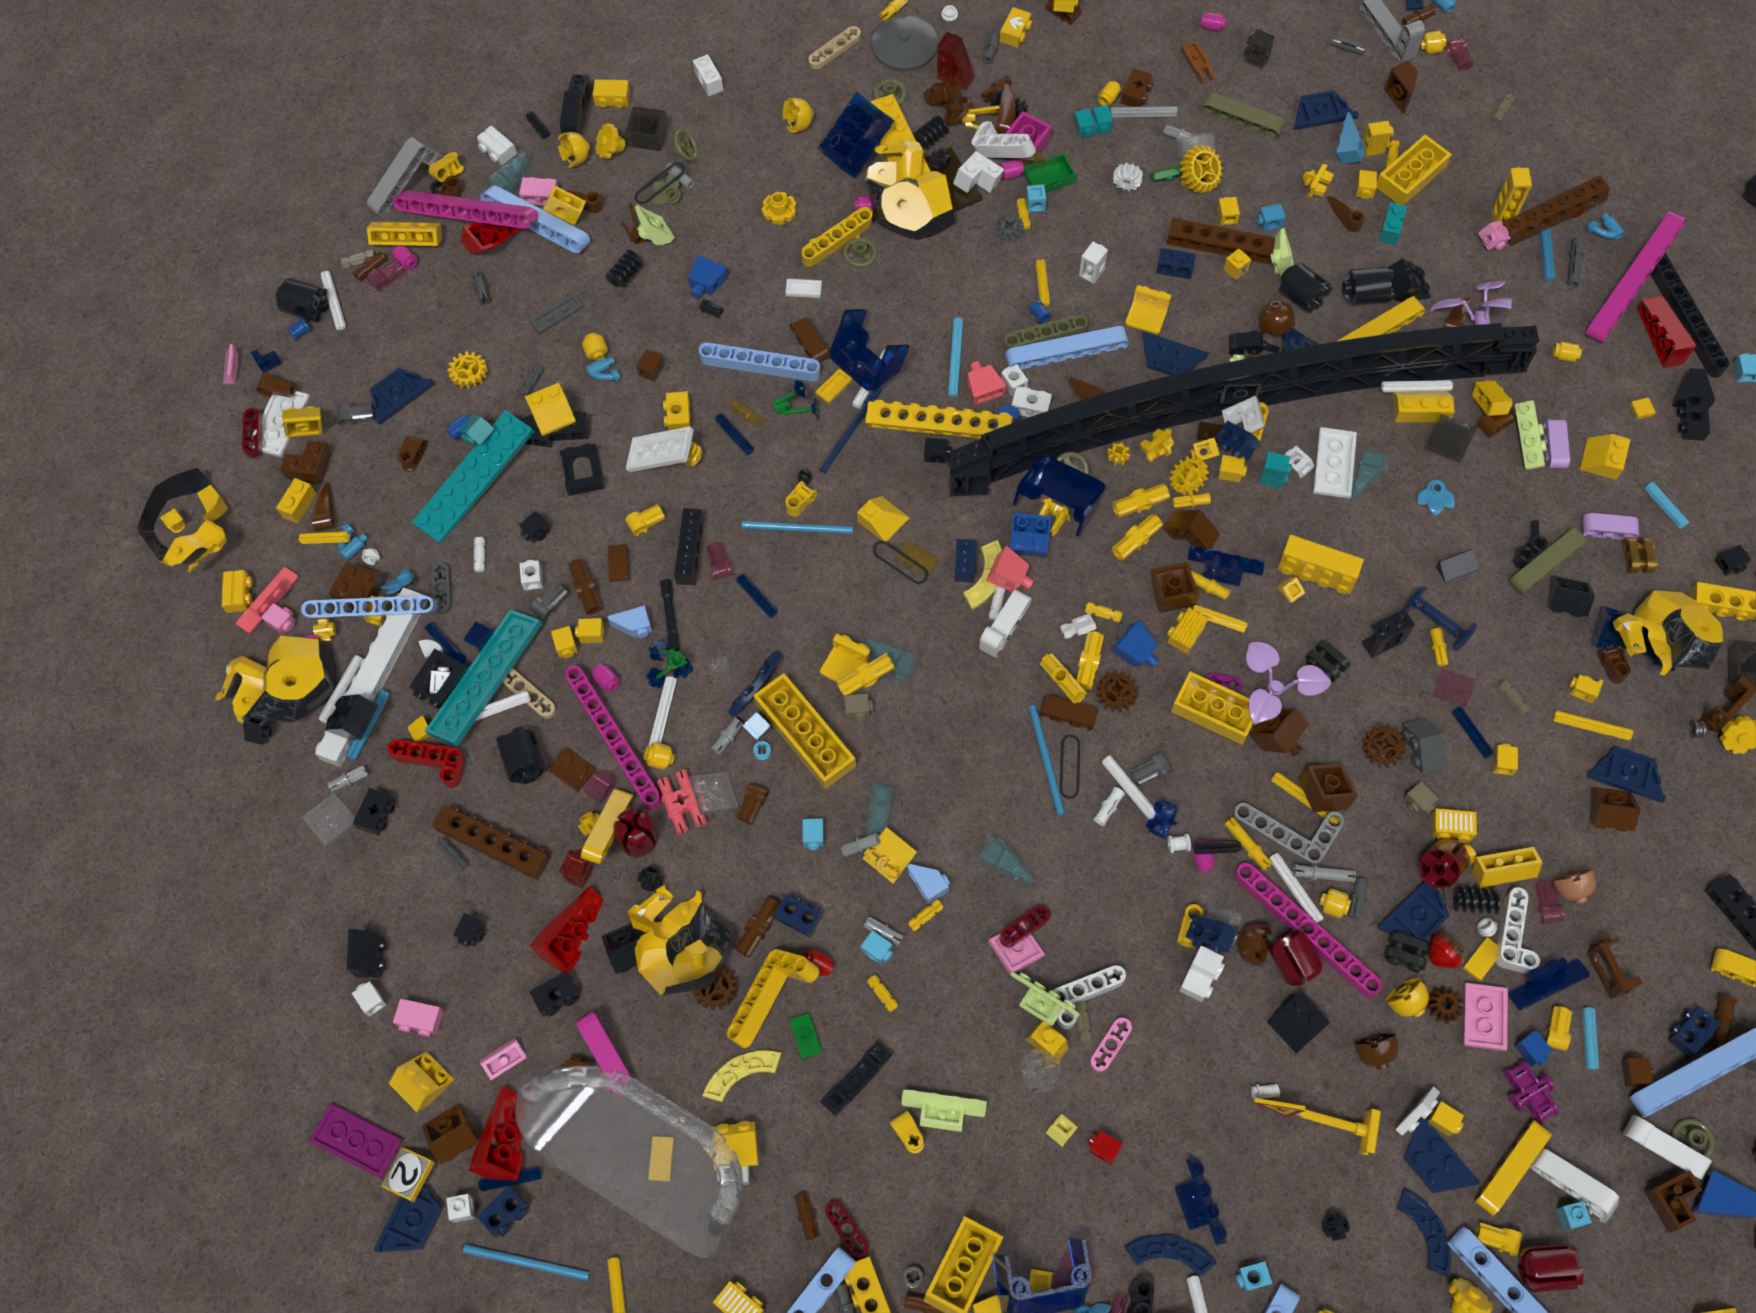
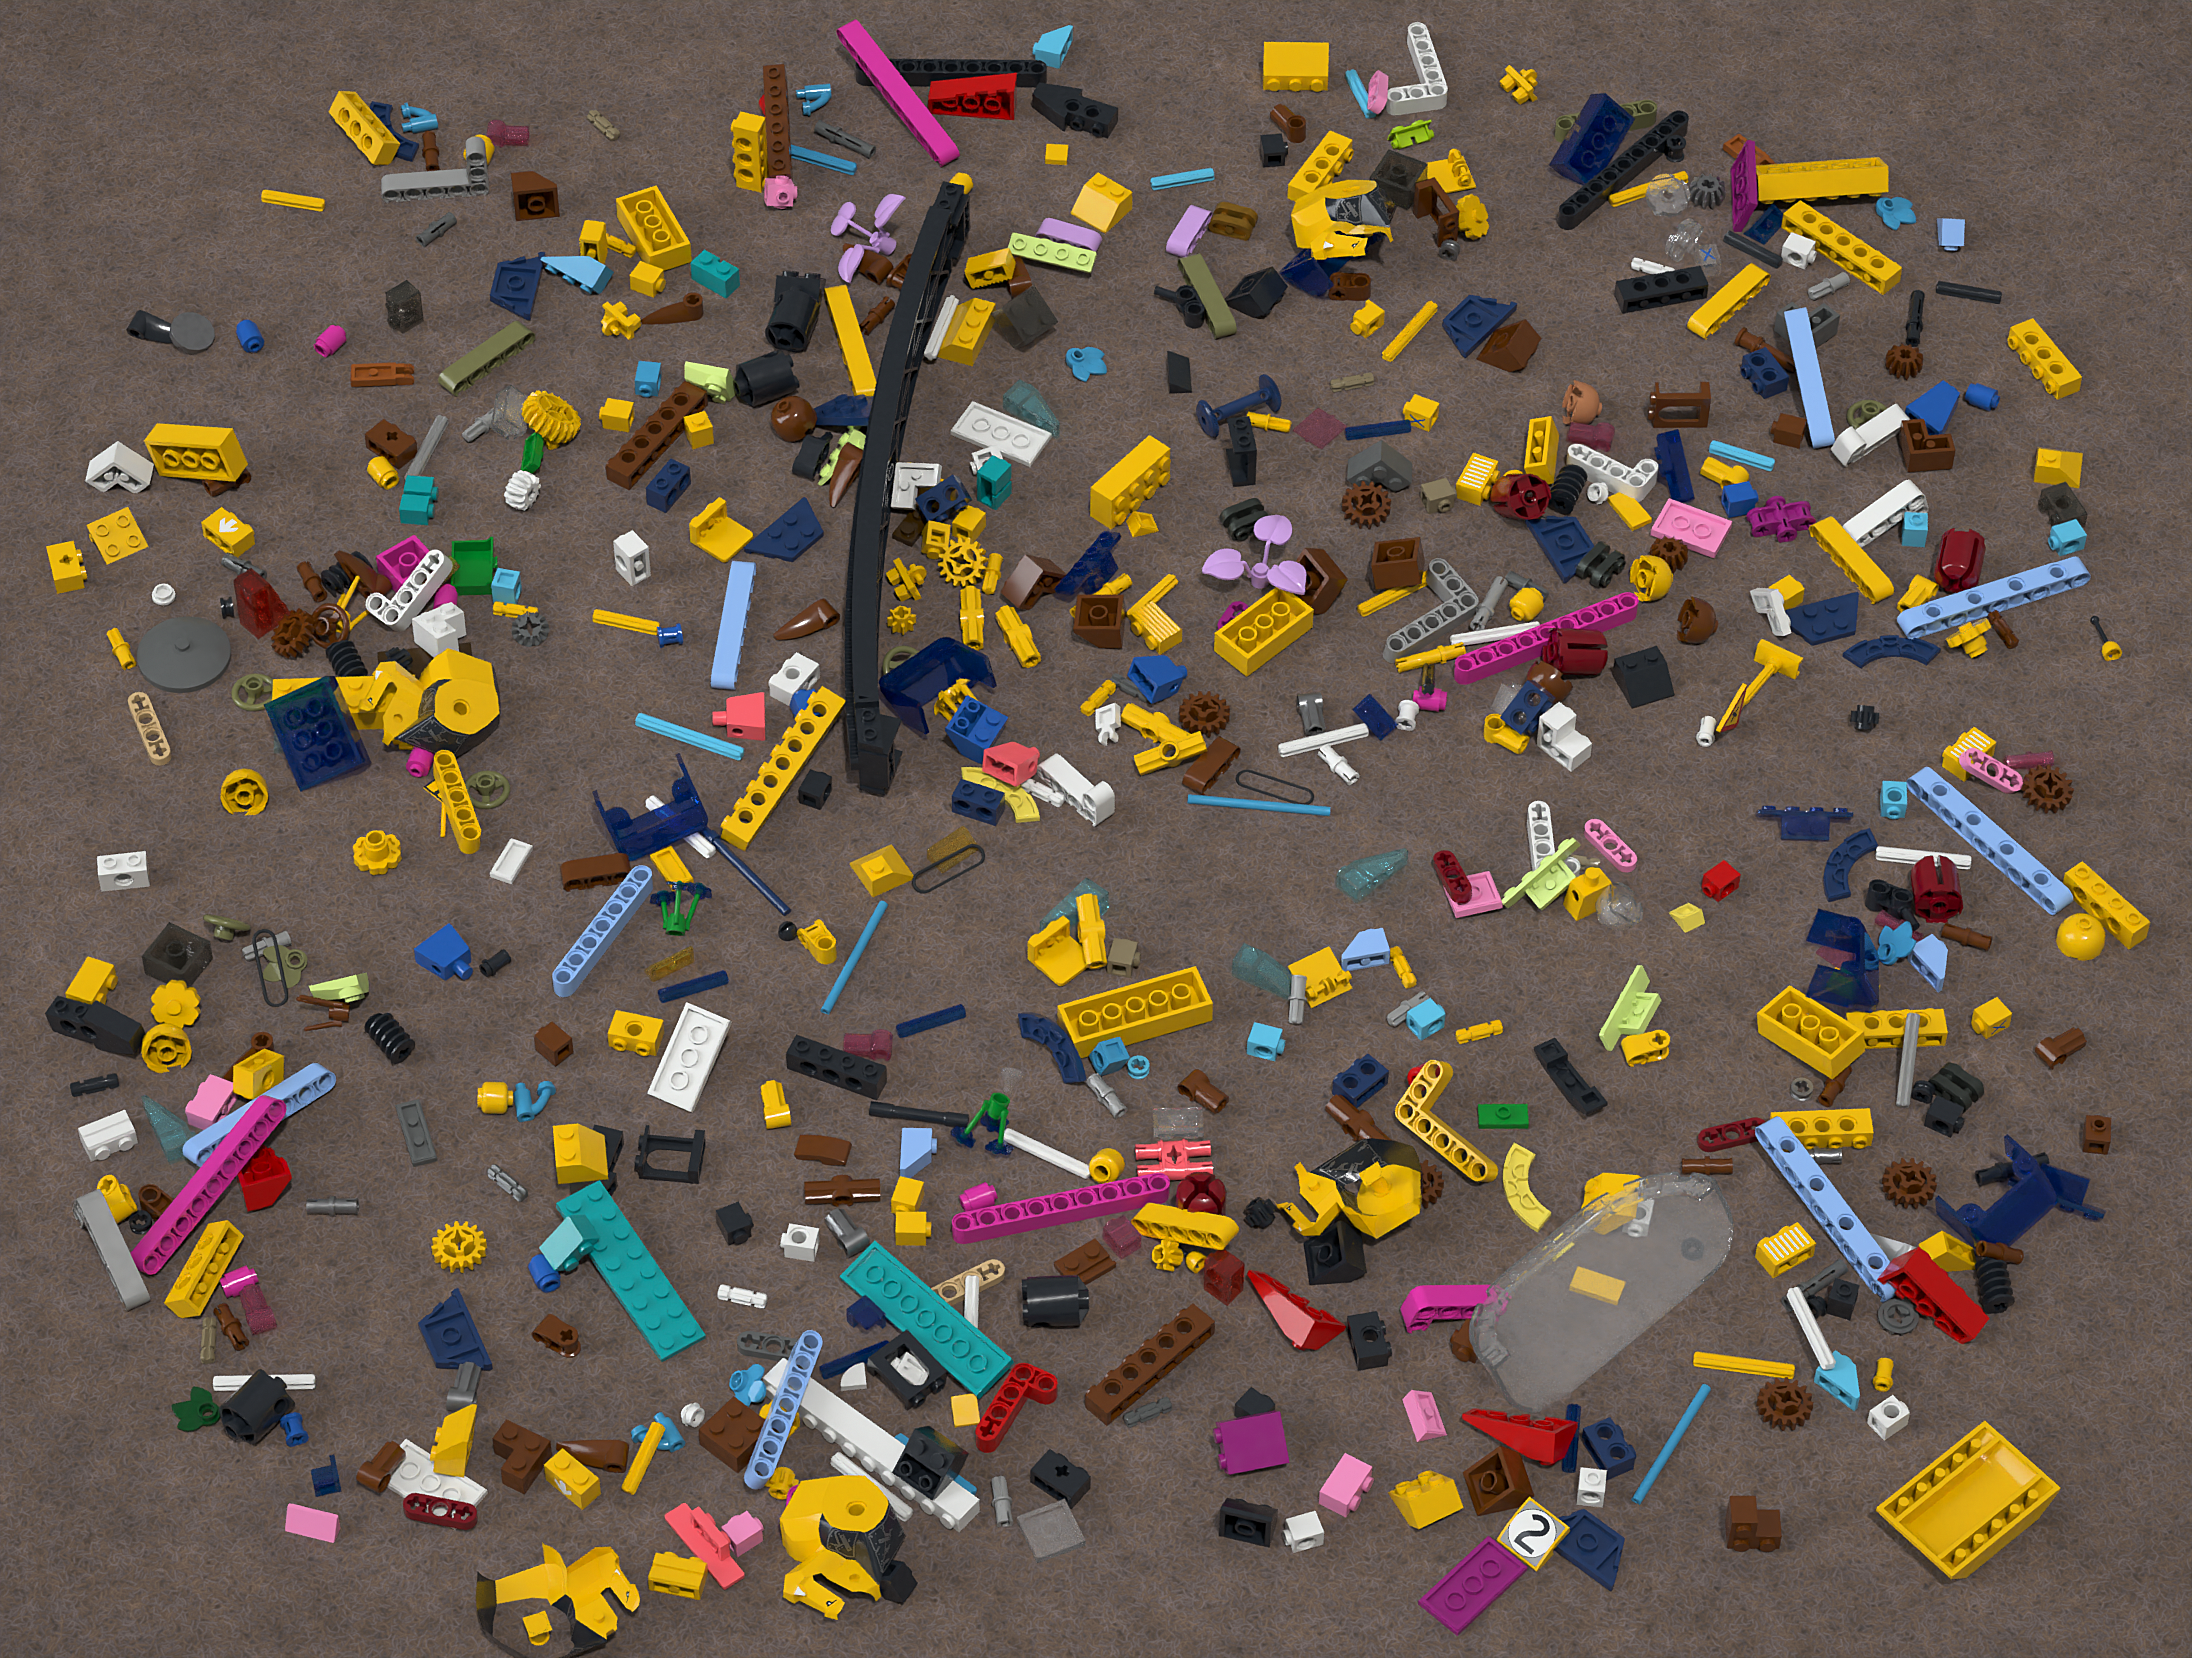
camera: 75 degrees left, 15 degrees down
white brick [1001,364,1028,397] -> none
olive beam [1003,314,1088,352] -> none
red hair [1429,930,1464,969] -> none
none -> dark green plate [171,1386,221,1432]
none -> magenta brick [1213,1410,1290,1475]

